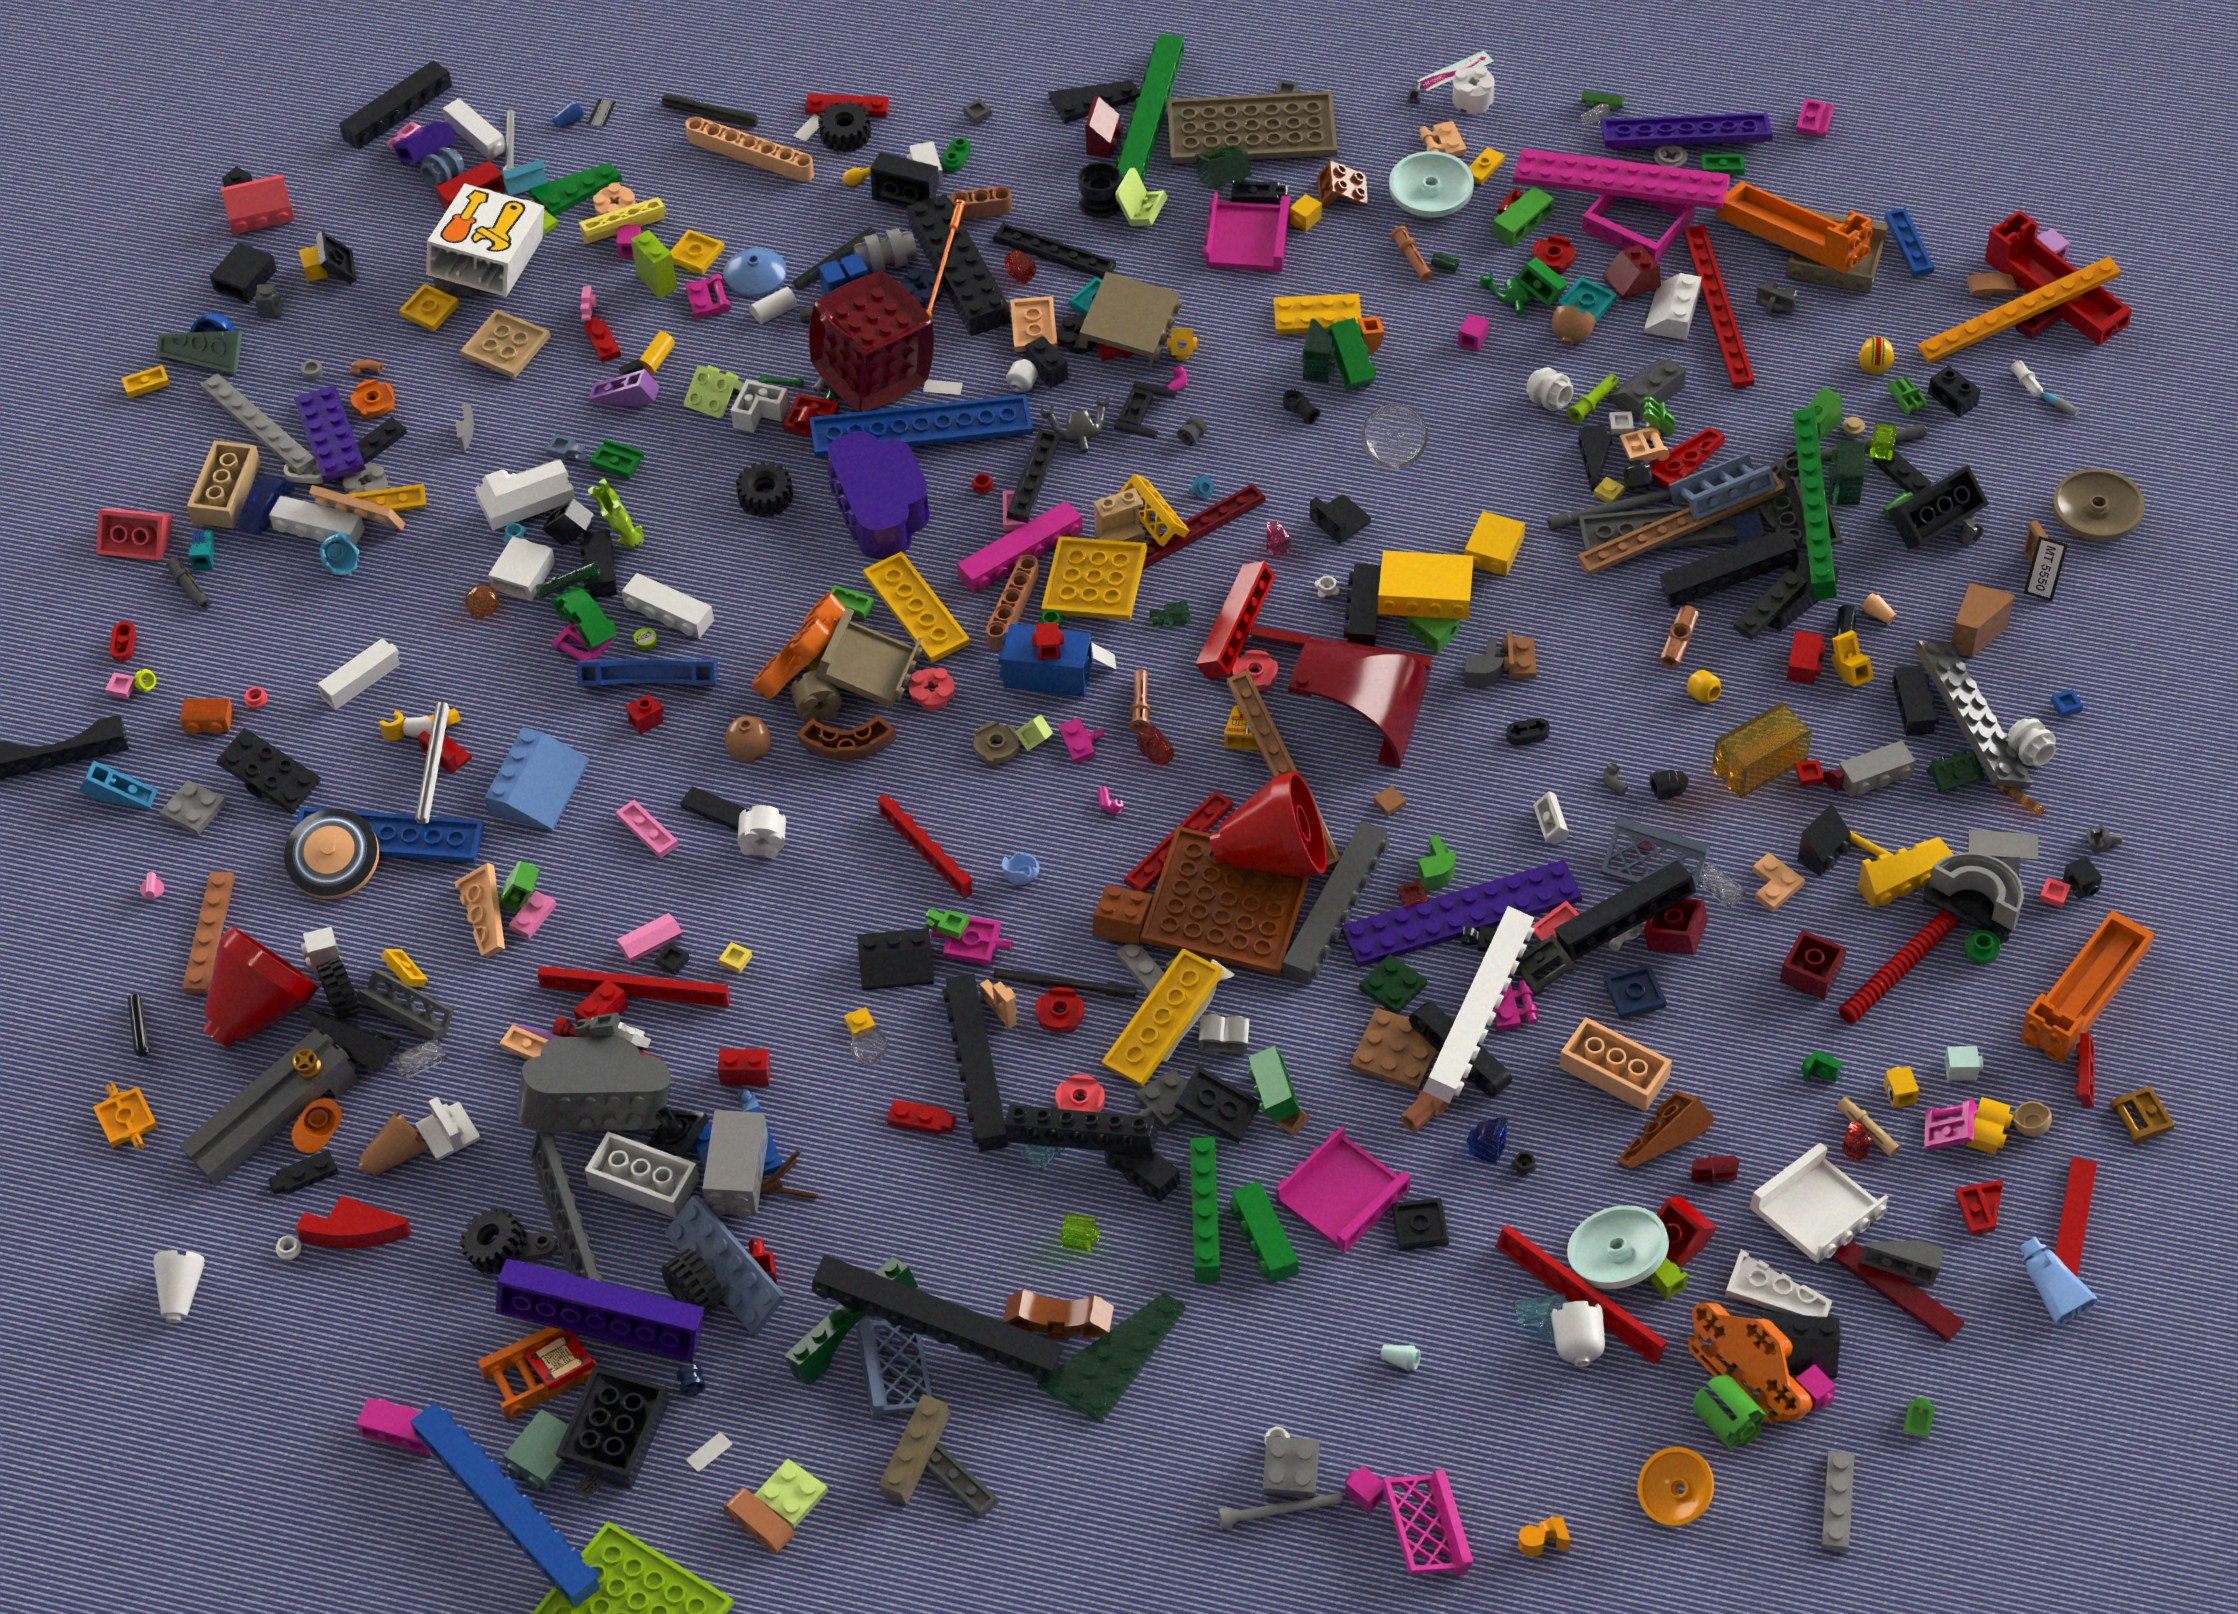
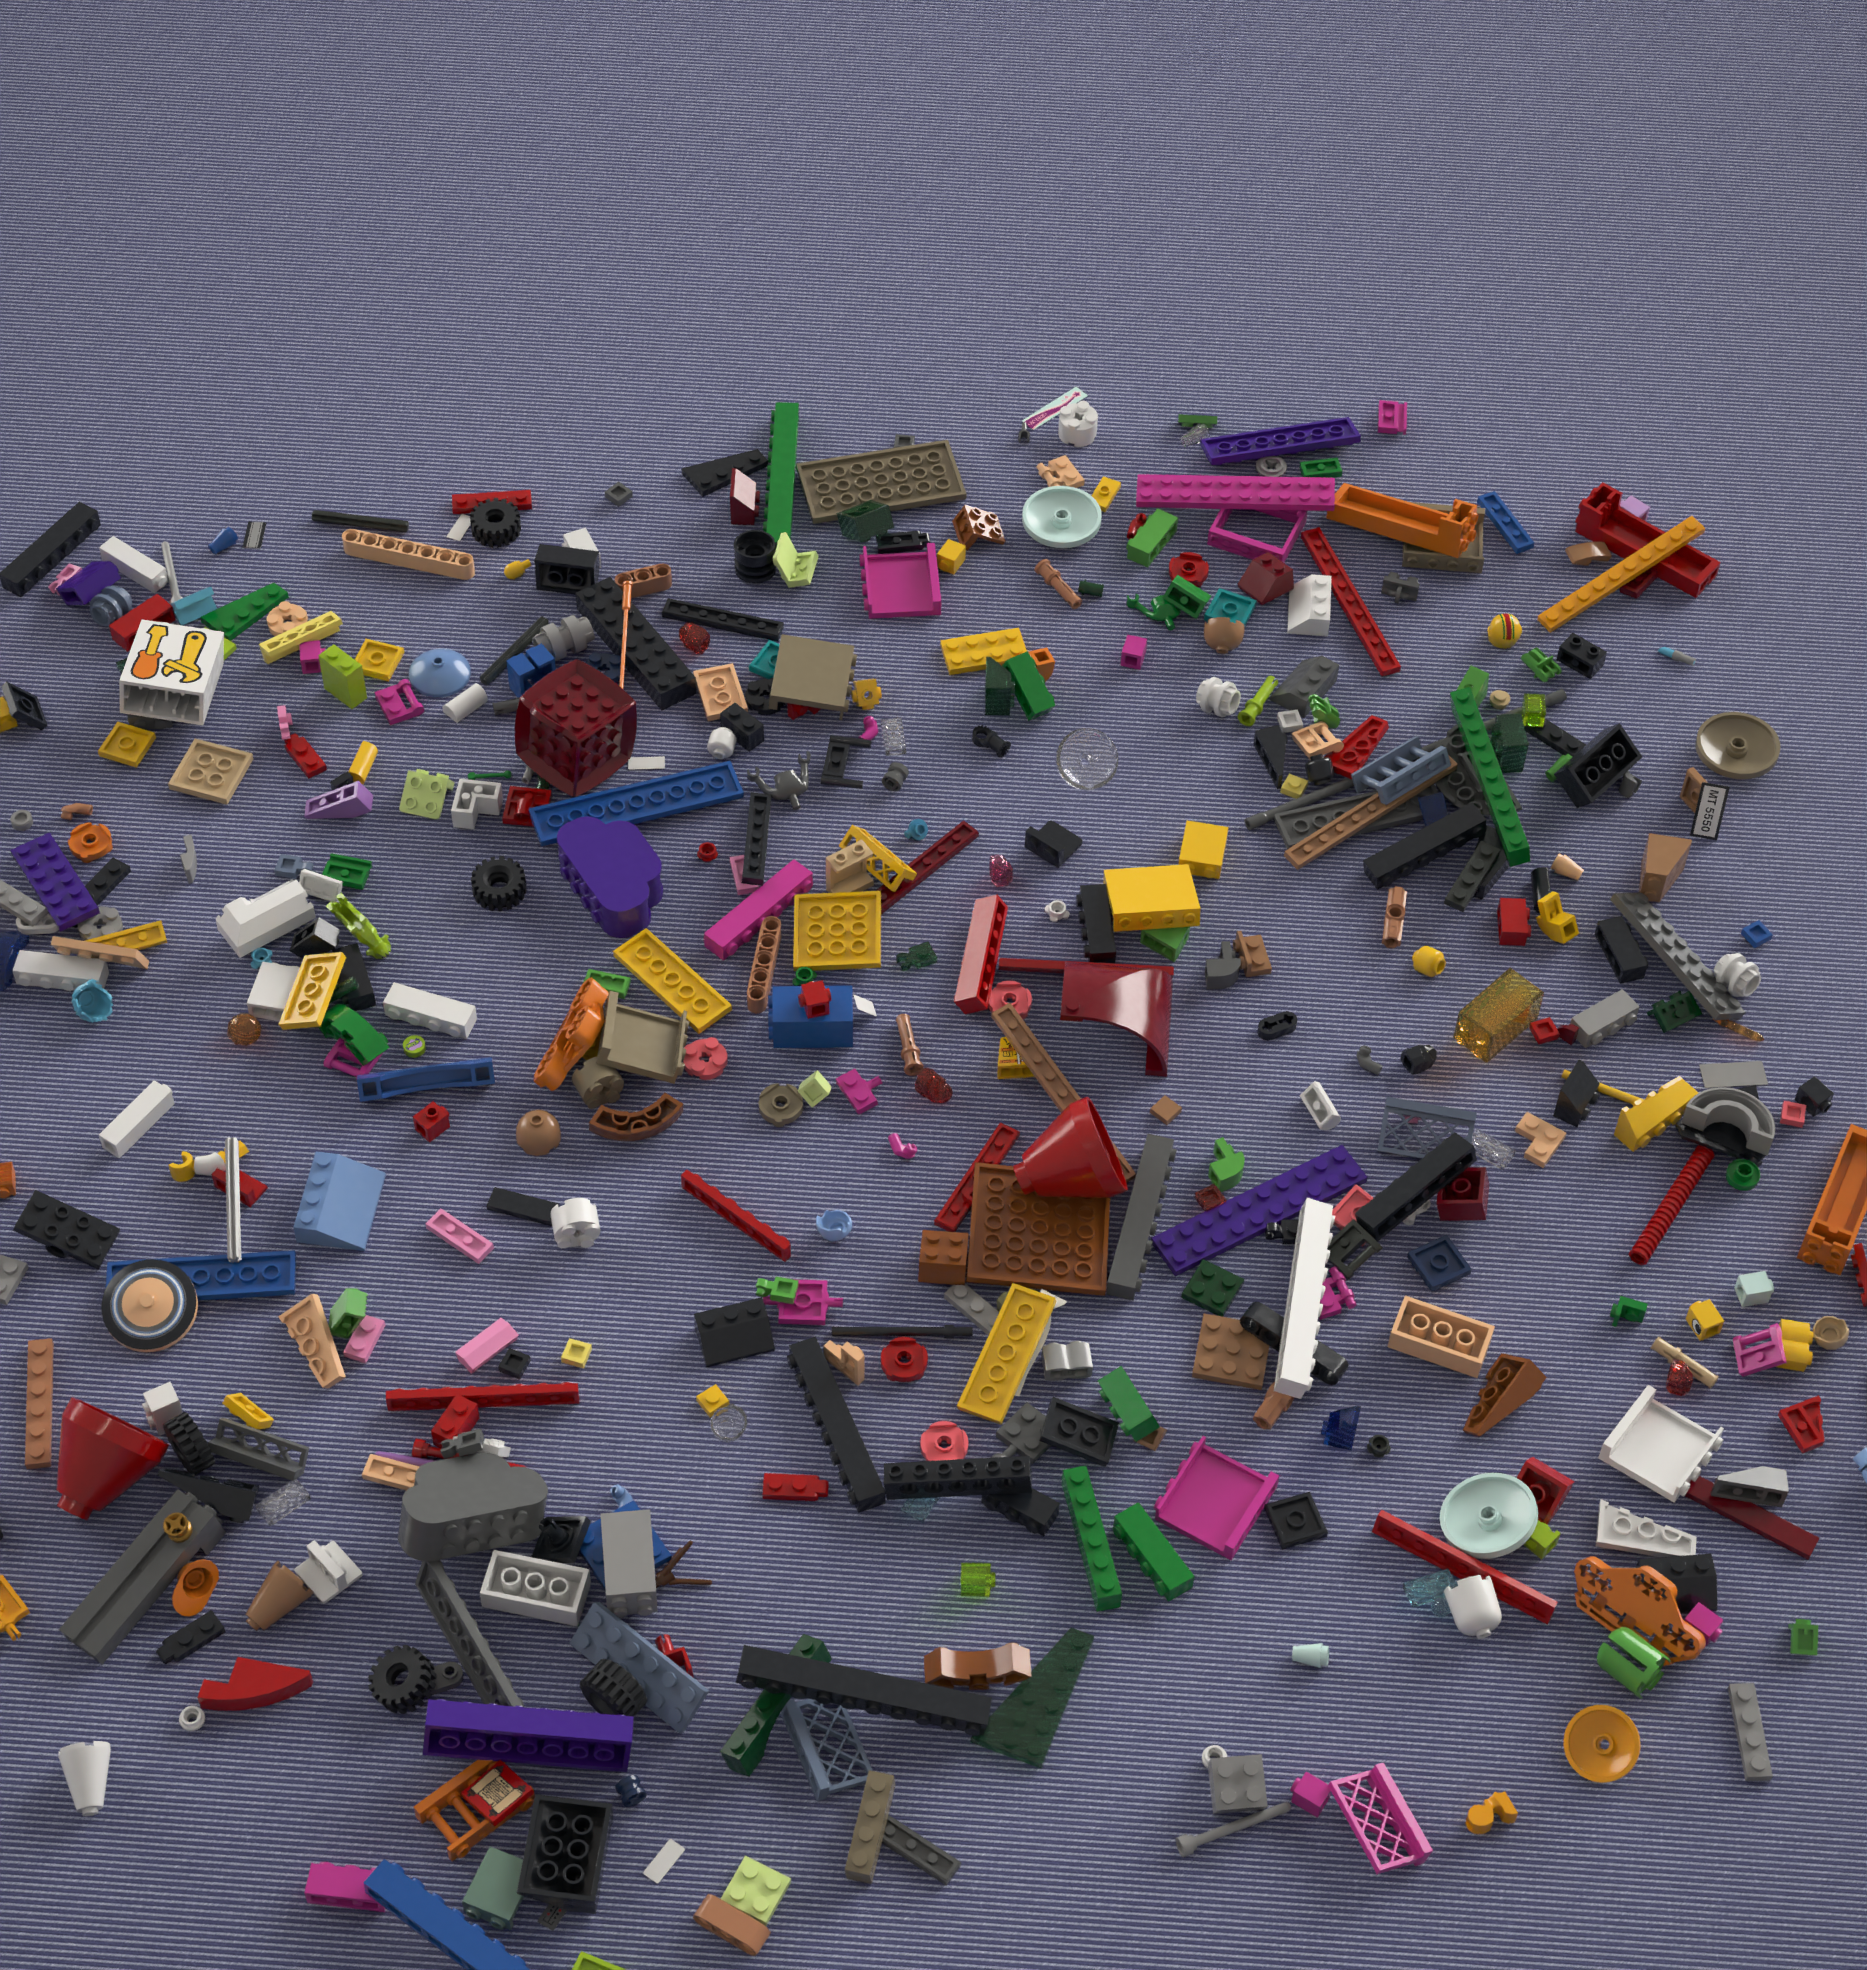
camera: 15 degrees left, 0 degrees up
coral plate [244,687,268,709] -> none
red brick [717,1049,771,1086] -> none
green plate [942,138,971,172] -> none
dark red arm [1691,1152,1739,1187] -> none
dark red brick [1780,930,1847,1000] -> none
white axle [2011,360,2043,397] -> none
dark grey piece [2086,825,2122,853] -> none
none -> yellow plate [278,952,346,1030]
none -> white plate [299,869,343,902]
none -> clear plate [881,718,906,756]

